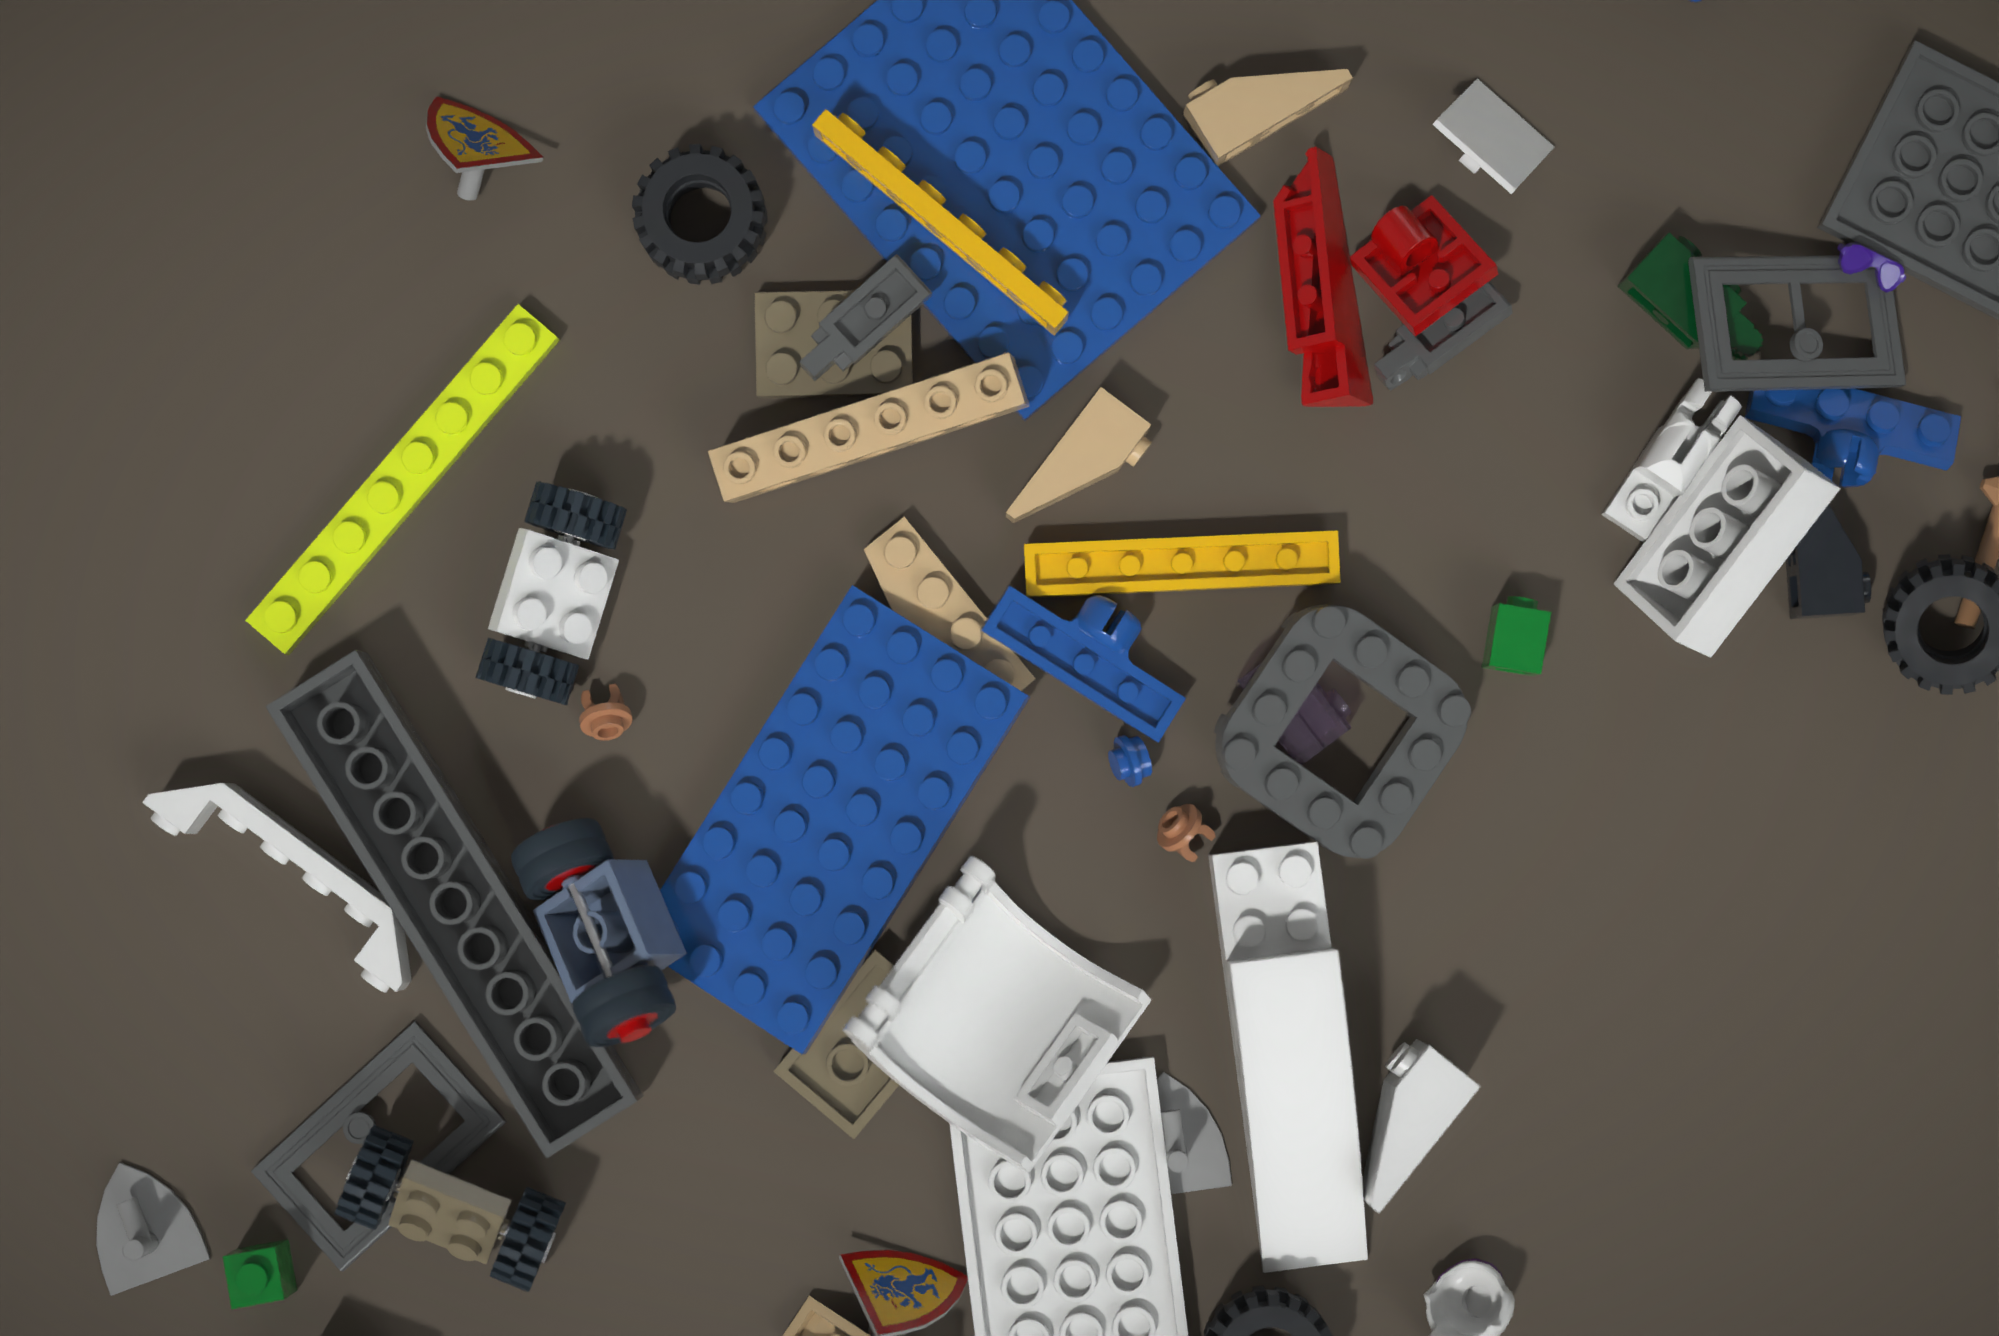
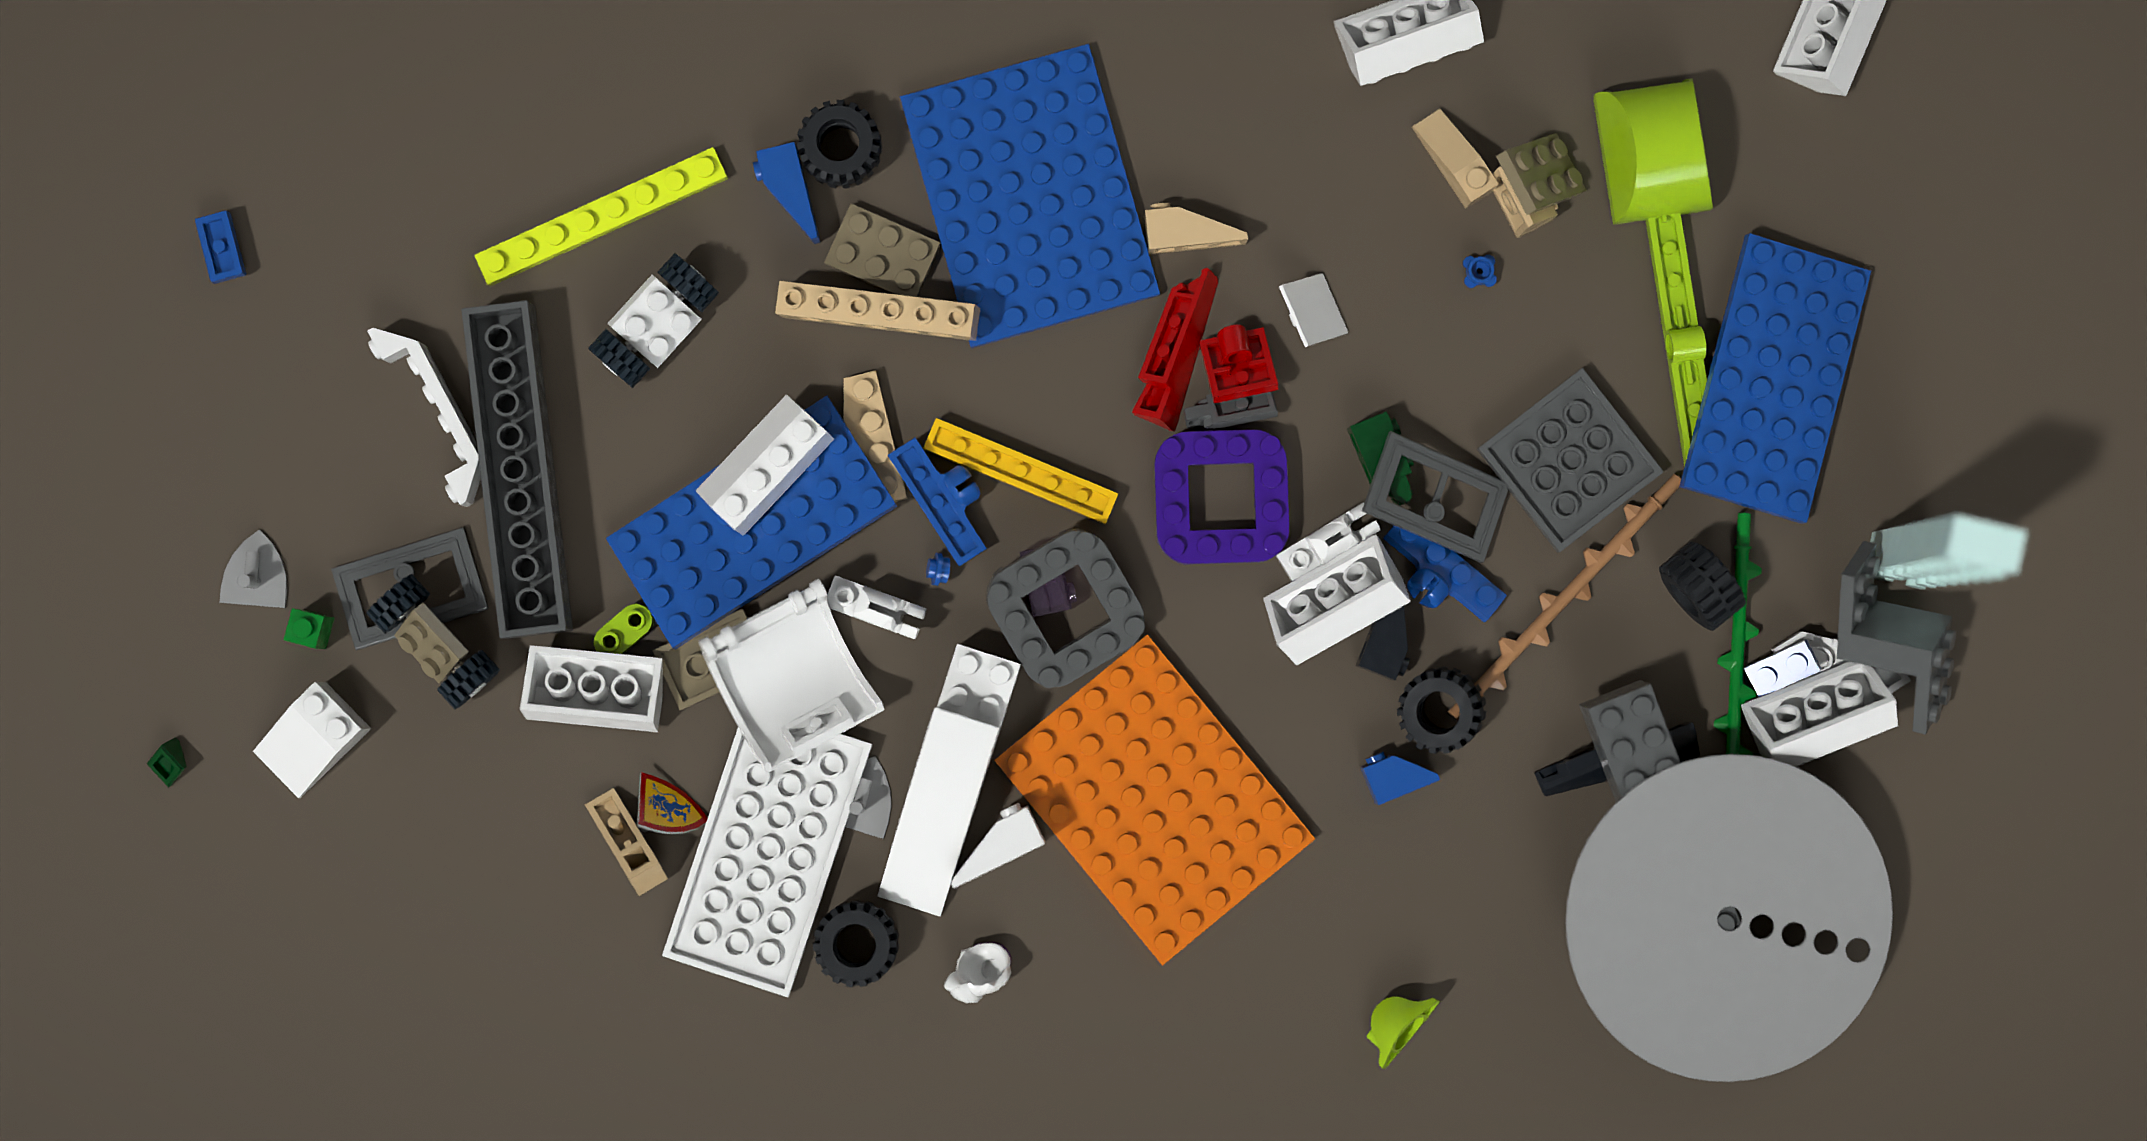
camera: 25 degrees right, 0 degrees up
shield [426,96,544,201] -> none
brick [511,818,687,1047] -> none
nougat plate [579,684,632,741] -> none
dark grey hinge [800,254,932,381] -> none
yellow plate [812,109,1069,336] -> none
tan slope [1006,387,1152,523] -> none
nougat plate [1157,804,1216,862] -> none
green brick [1482,596,1551,677] -> none
dark purple piece [1837,242,1906,293] -> none
none -> white slope [520,645,663,732]
none -> lime plate [594,604,654,654]
none -> white slope [696,395,834,536]
none -> blue slope [753,142,821,244]
none -> white plate [827,575,927,640]
none -> orange plate [994,635,1315,966]
none -> dark purple plate [1154,430,1289,565]
none -> blue slope [1360,752,1440,805]

